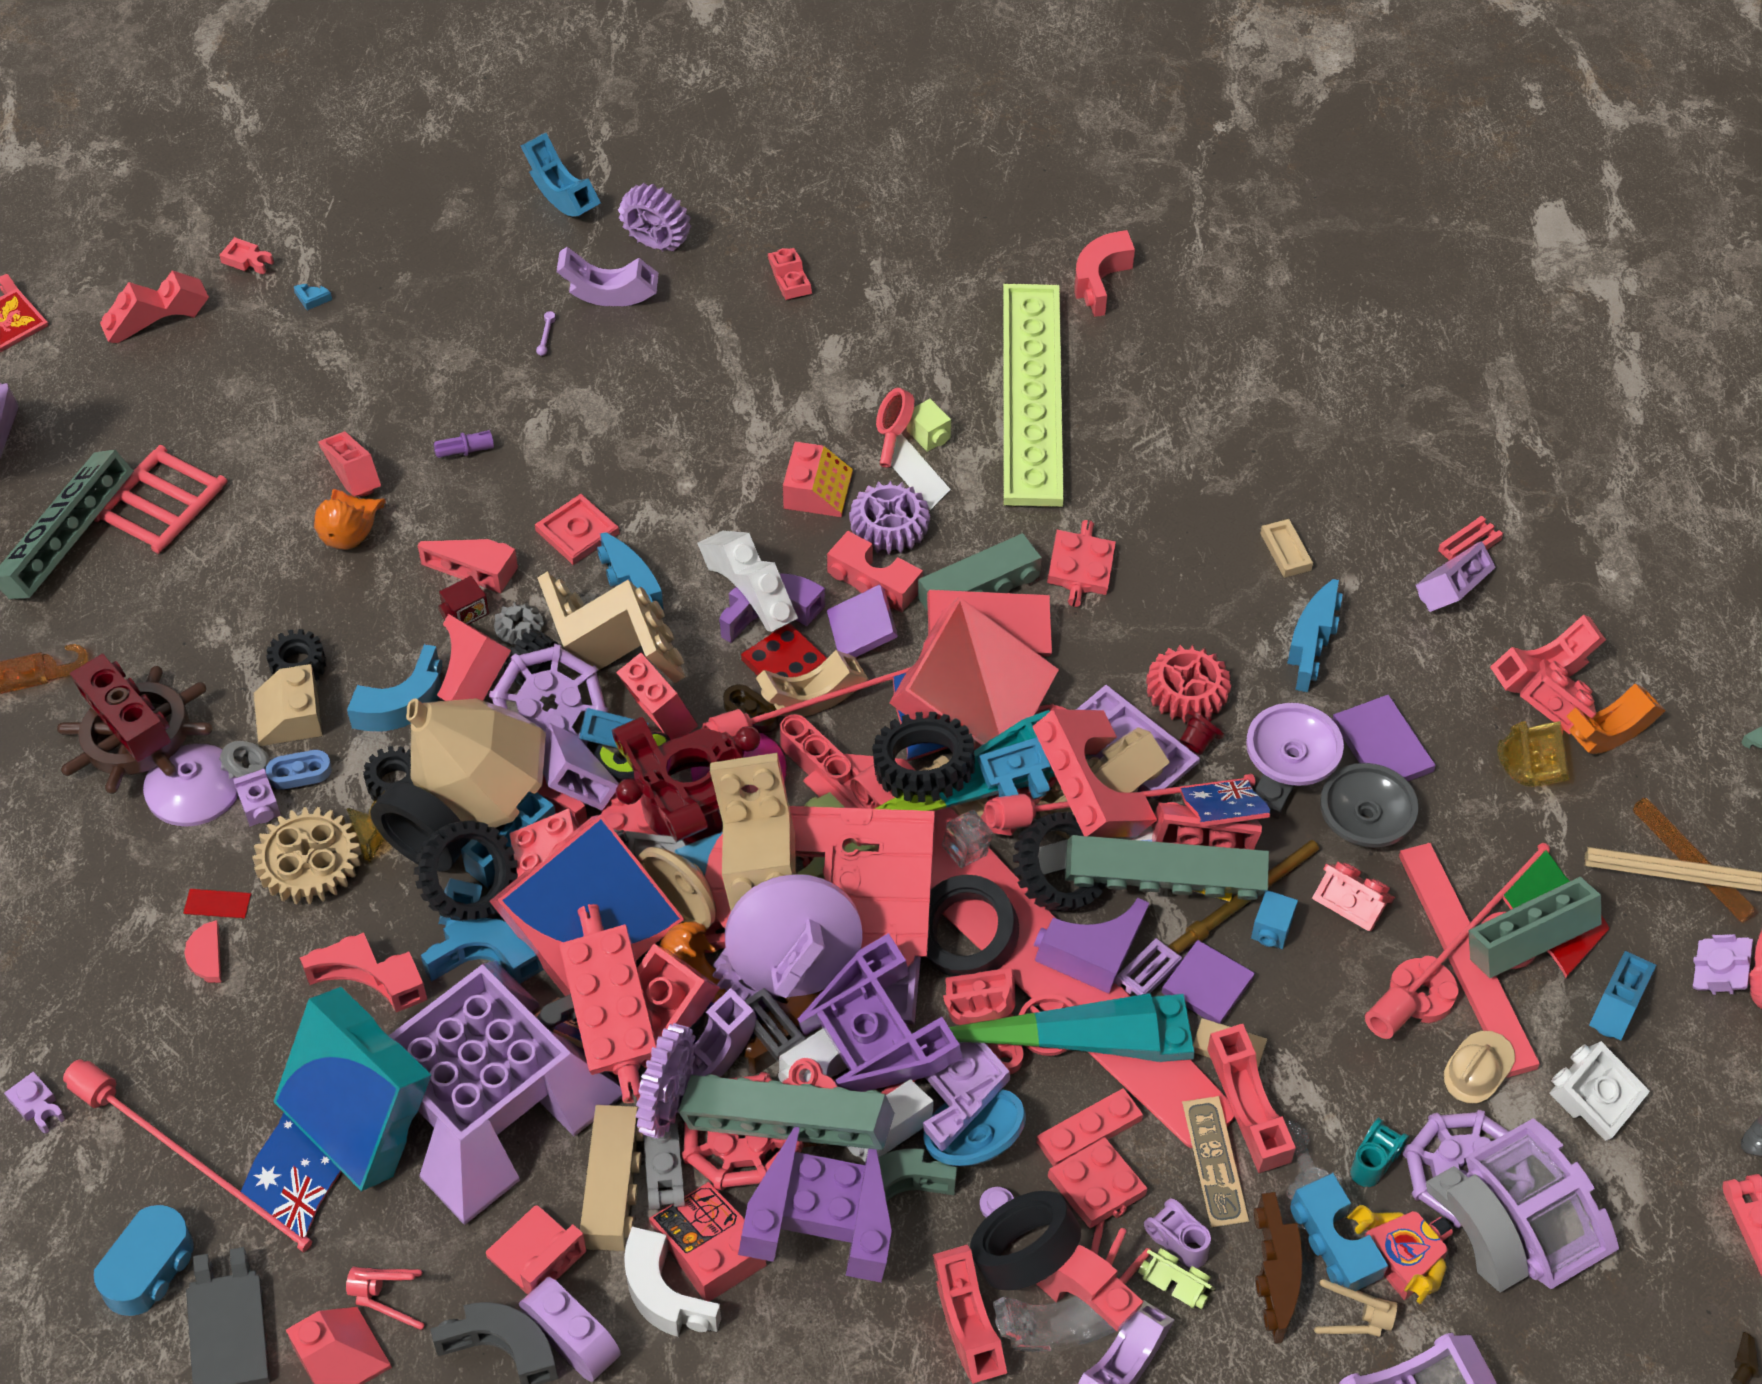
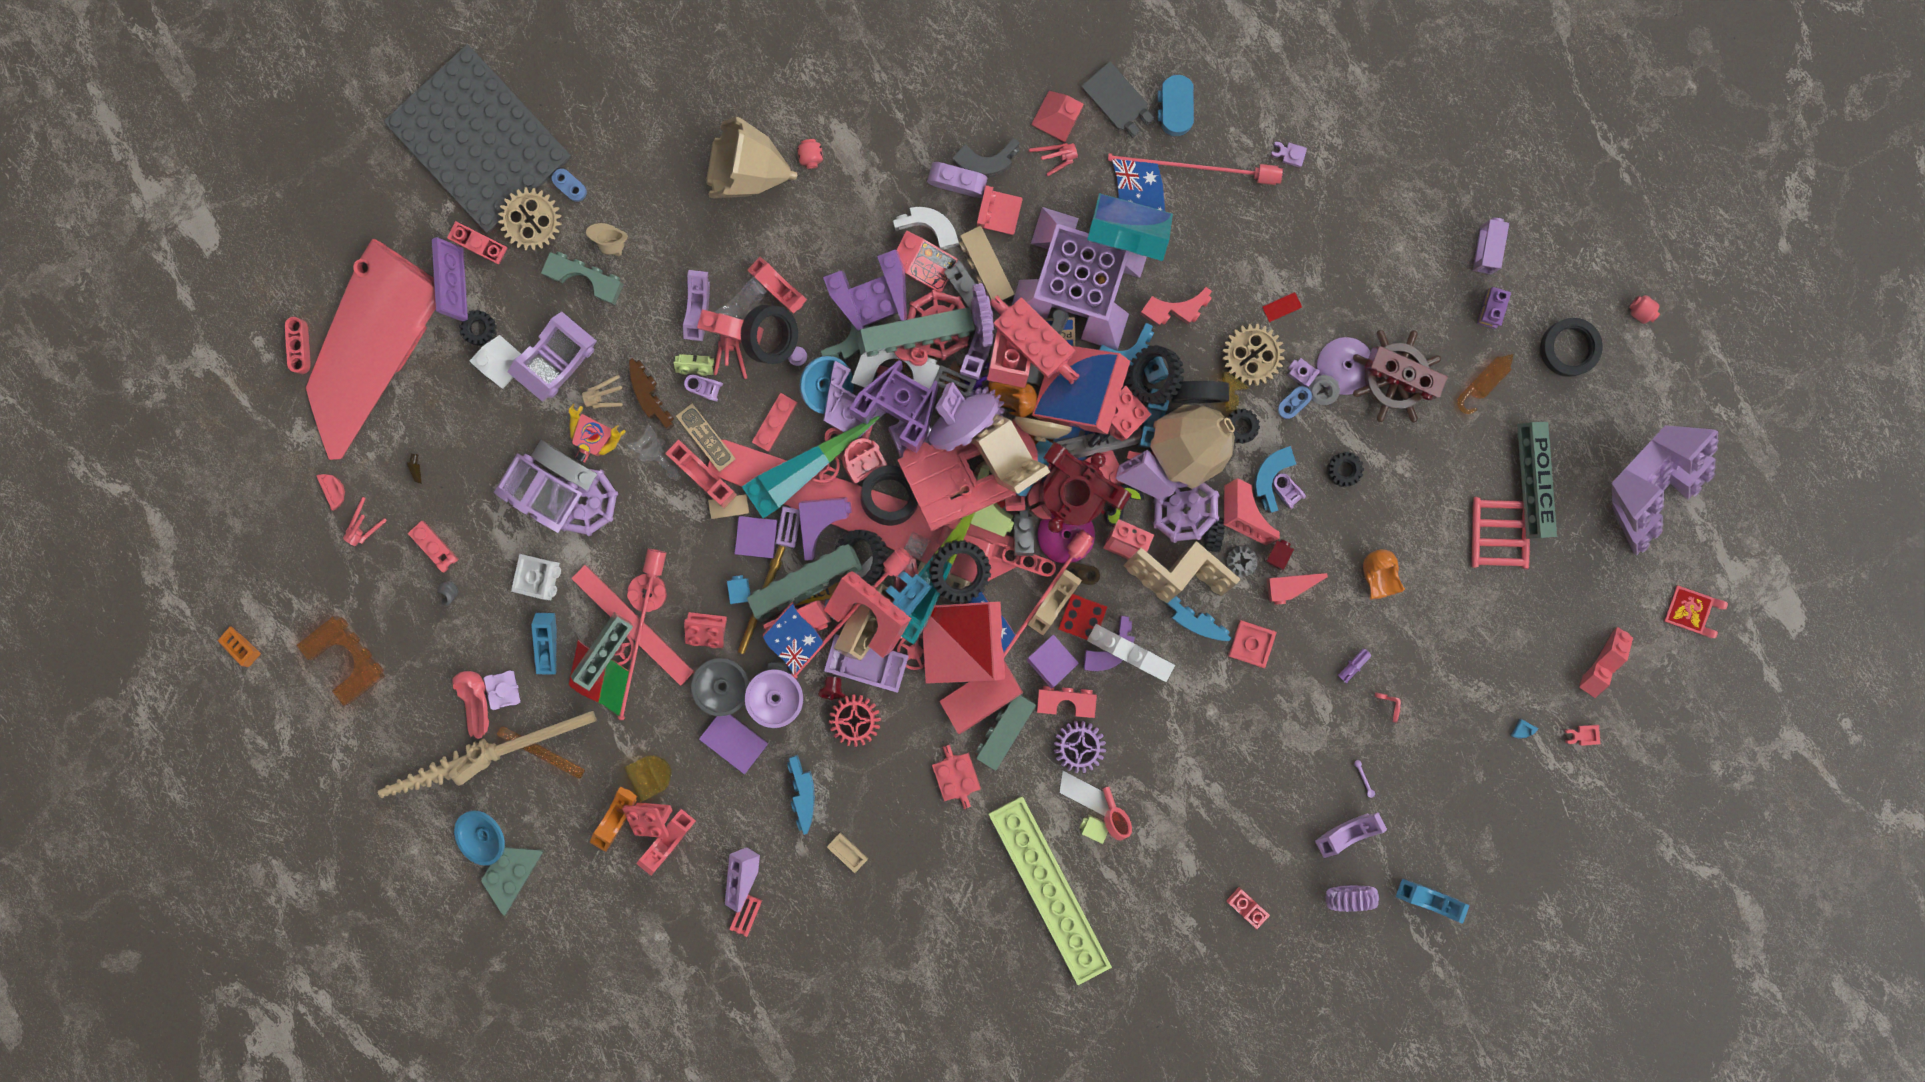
camera: 150 degrees right, 35 degrees up
coral tile [184,920,221,983] -> none
tan slope [254,664,323,746] -> none
coral slope [318,431,381,497] -> none
dark azure tile [579,708,649,749] -> none
coral slope [783,442,853,517] -> none
coral plate [1048,1137,1148,1228] -> none
coral arch [1074,230,1135,317] -> none
dark azure arch [1290,1173,1388,1291] -> none
teal piece [1350,1117,1409,1187] -> none
tan piece [1444,1031,1515,1103] -> none
none -> dark grey hinge [1013,504,1034,556]
none -> lavender piece [1272,474,1306,510]
none -> coral piece [1374,692,1401,723]

